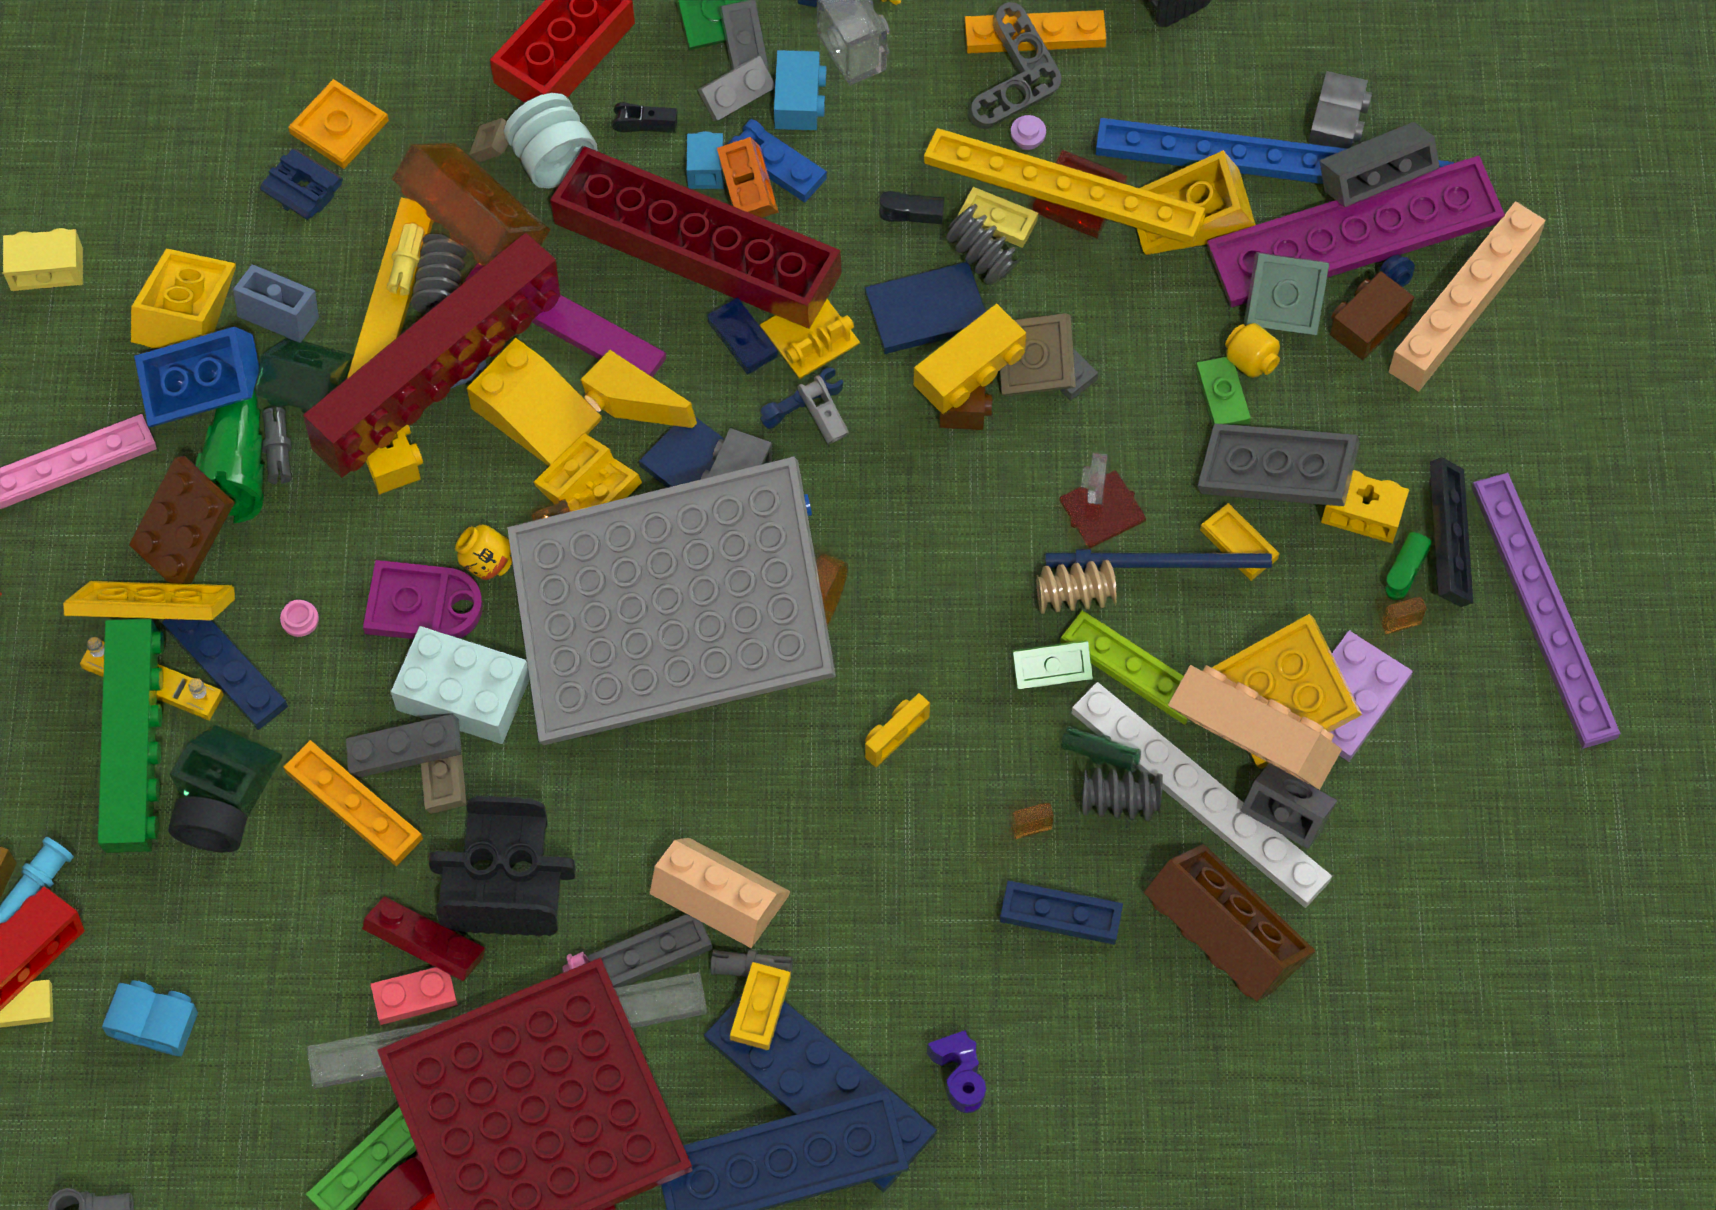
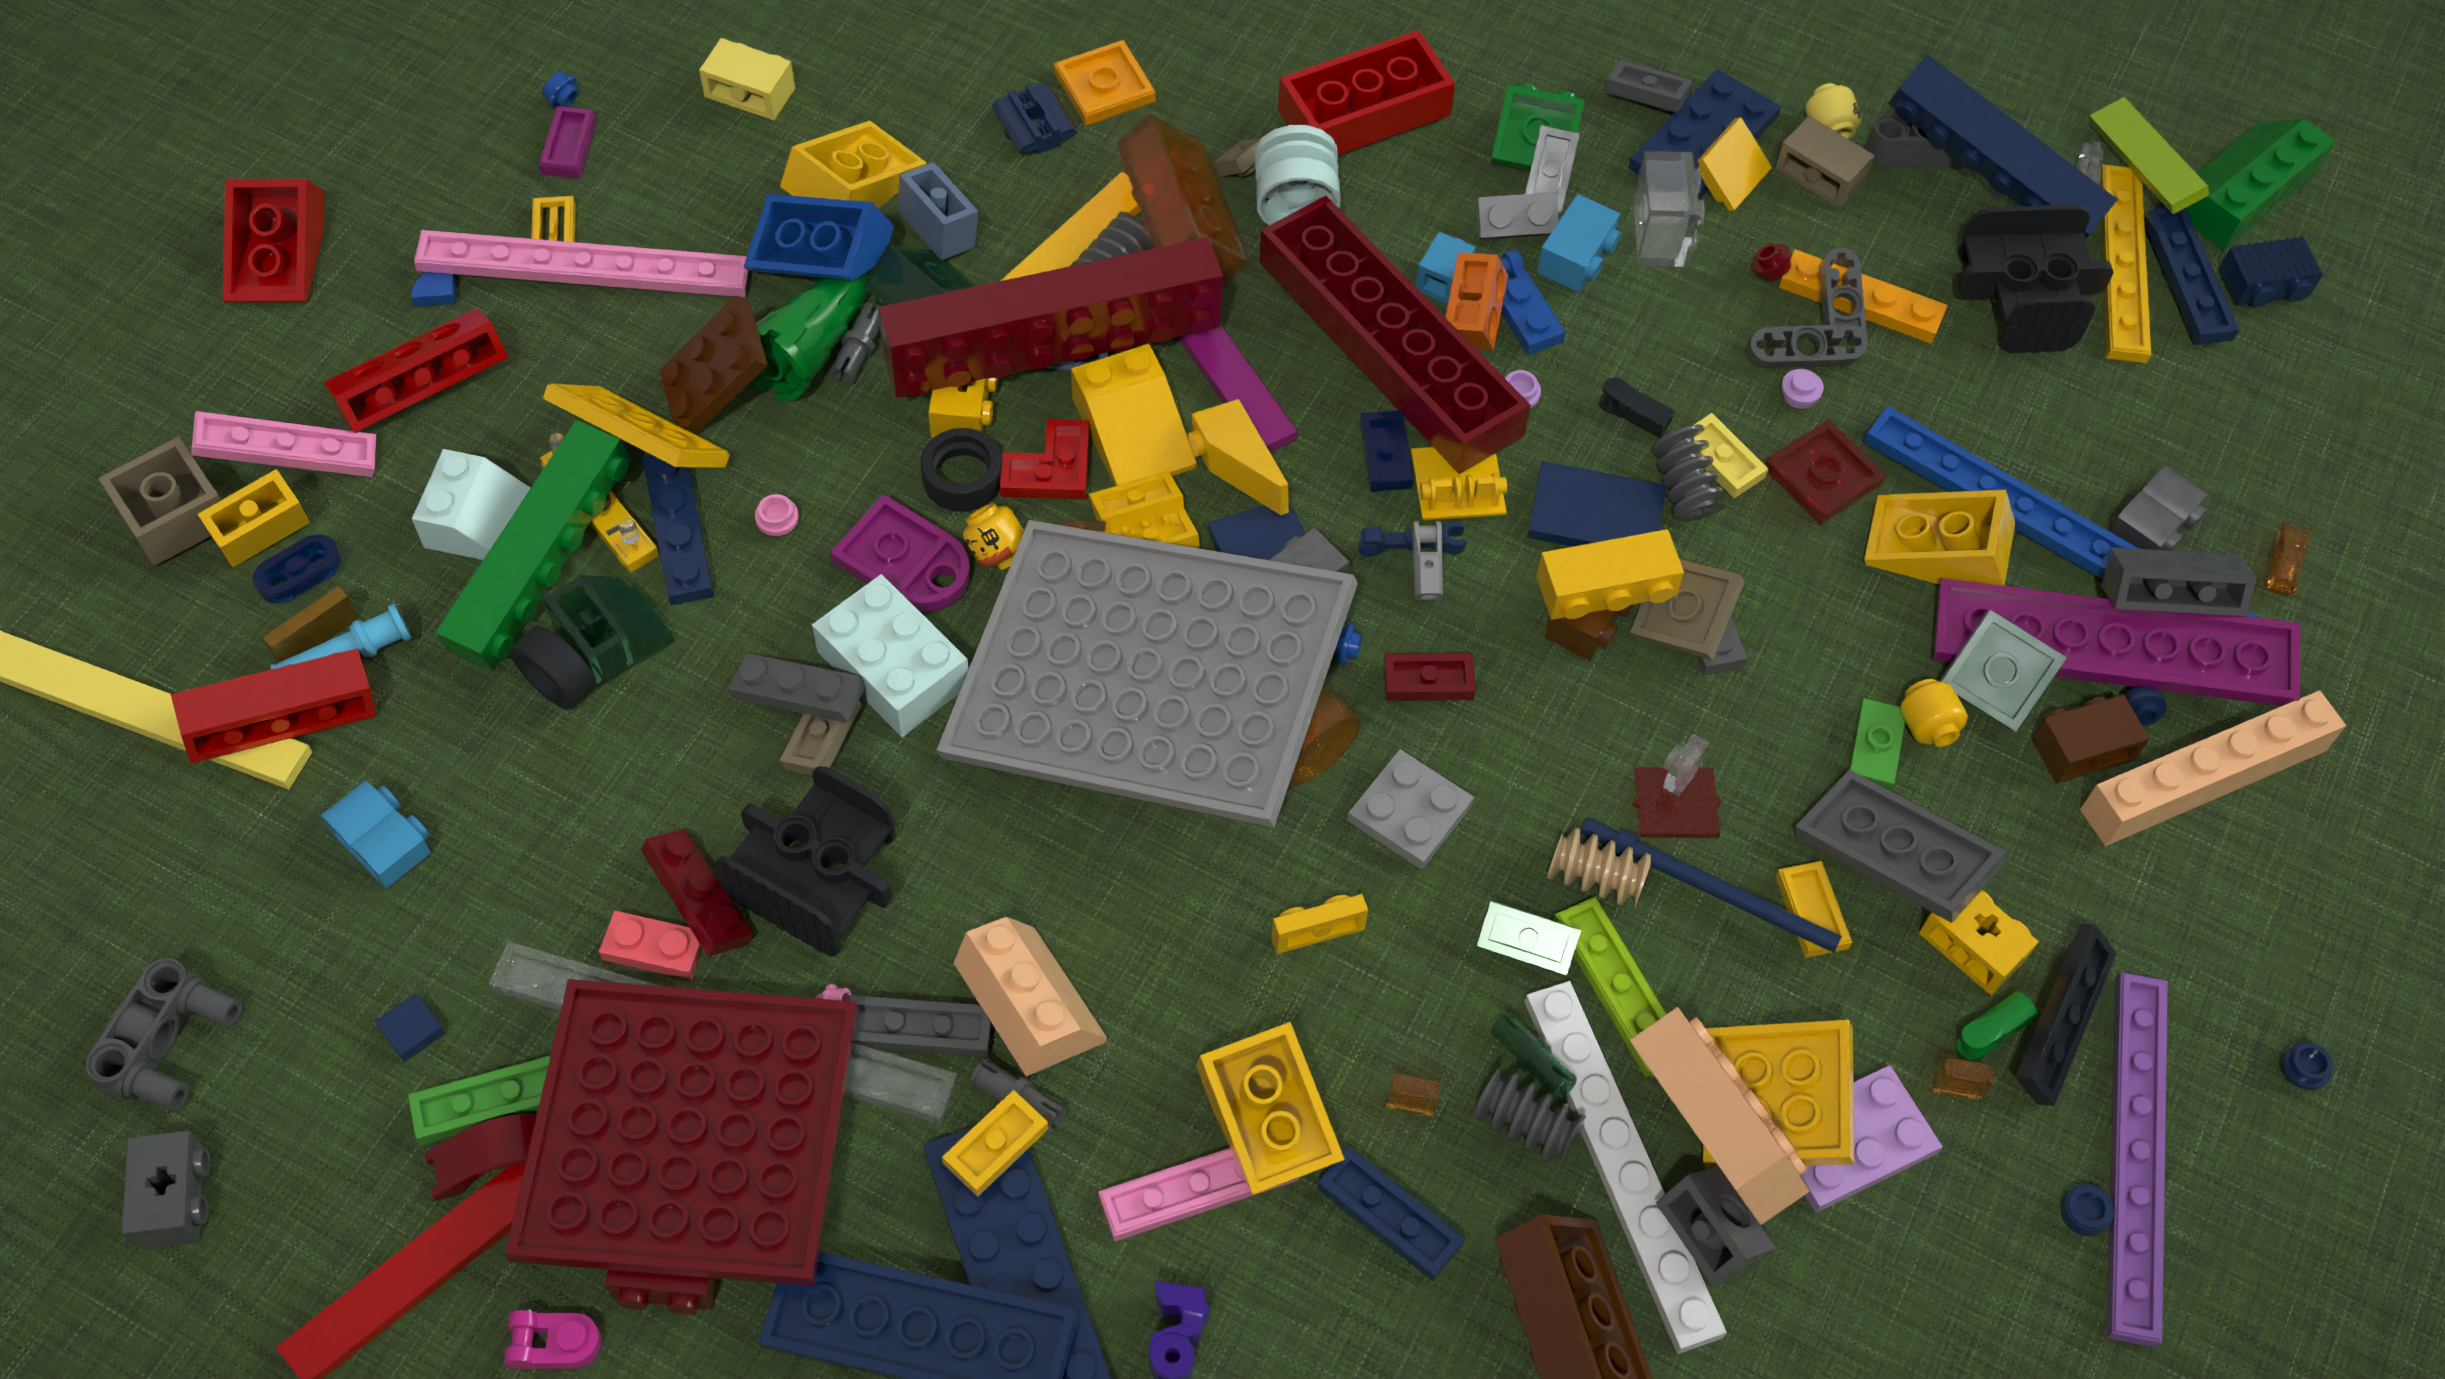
camera: 25 degrees right, 5 degrees down
light orange plate [283,740,423,867] -> none
light yellow axle [386,223,424,295] -> none
black bar [612,102,678,133] -> none
yellow plate [924,128,1205,245] -> none
none -> dark blue tile [374,993,446,1062]
none -> light aqua slope [412,449,530,560]
none -> black tyre [921,428,1002,512]
none -> red plate [1000,419,1089,500]
none -> bright pink tile [1098,1148,1299,1242]
none -> yellow slope [1196,1022,1345,1196]
none -> light grey plate [1347,749,1474,870]
none -> dark red plate [1383,653,1476,701]
none -> lavender plate [1505,370,1541,408]
none -> dark red plate [1752,243,1792,281]
none -> dark blue tile [2060,1184,2115,1236]
none -> clear orange bar [2266,521,2312,596]
none -> dark blue plate [2282,1043,2333,1090]

